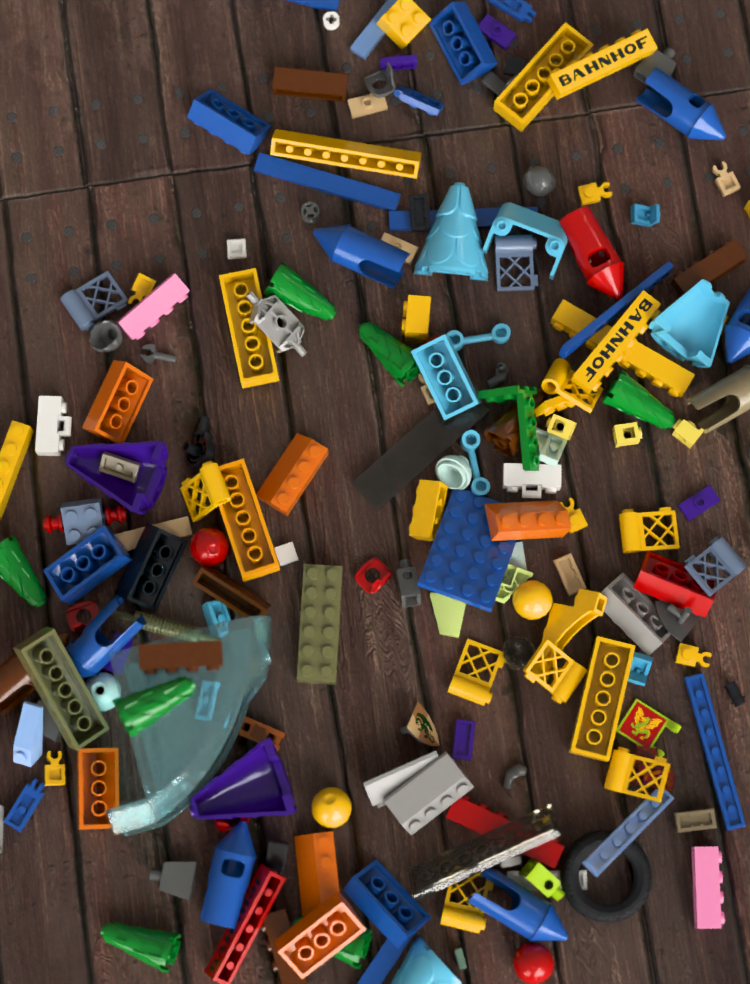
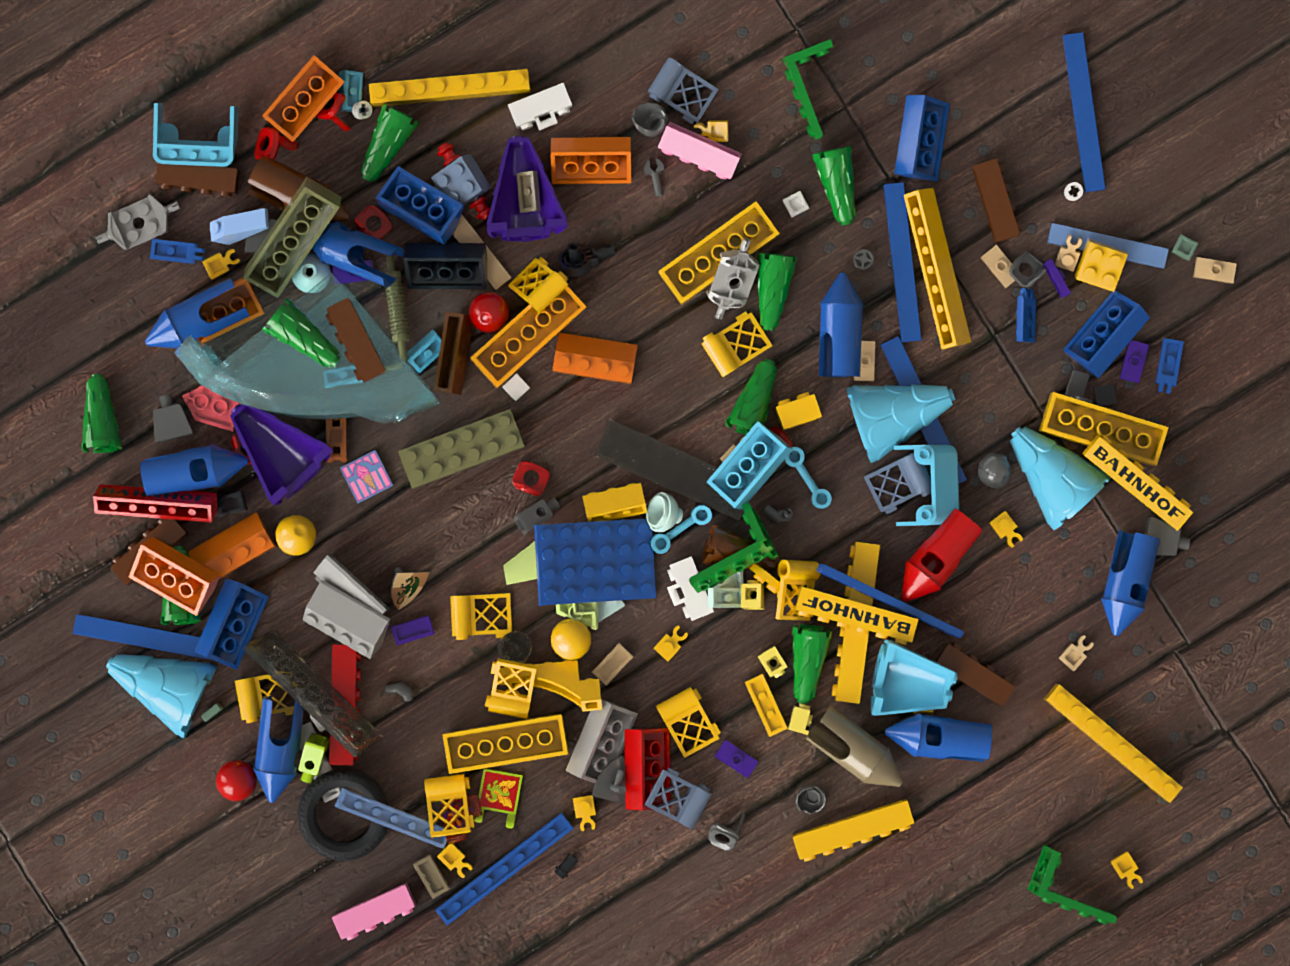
camera: 65 degrees right, 10 degrees up
black plate [409,194,430,233] -> none
orange slope [485,500,571,541] -> none
dark azure bracket [628,651,653,686] -> none
dark azure bracket [630,204,661,227] -> none
none -> blue piece [145,278,250,349]
none -> coral tile [182,382,245,432]
none -> tile [340,450,394,503]
none -> yellow plate [437,842,473,878]
none -> yellow piece [702,311,773,377]
none -> yellow plate [745,674,788,737]
none -> green bracket [782,39,833,140]
none -> green cone [812,146,856,226]
none -> medium azure cone [1010,426,1111,530]
none -> tan plate [1054,234,1082,272]

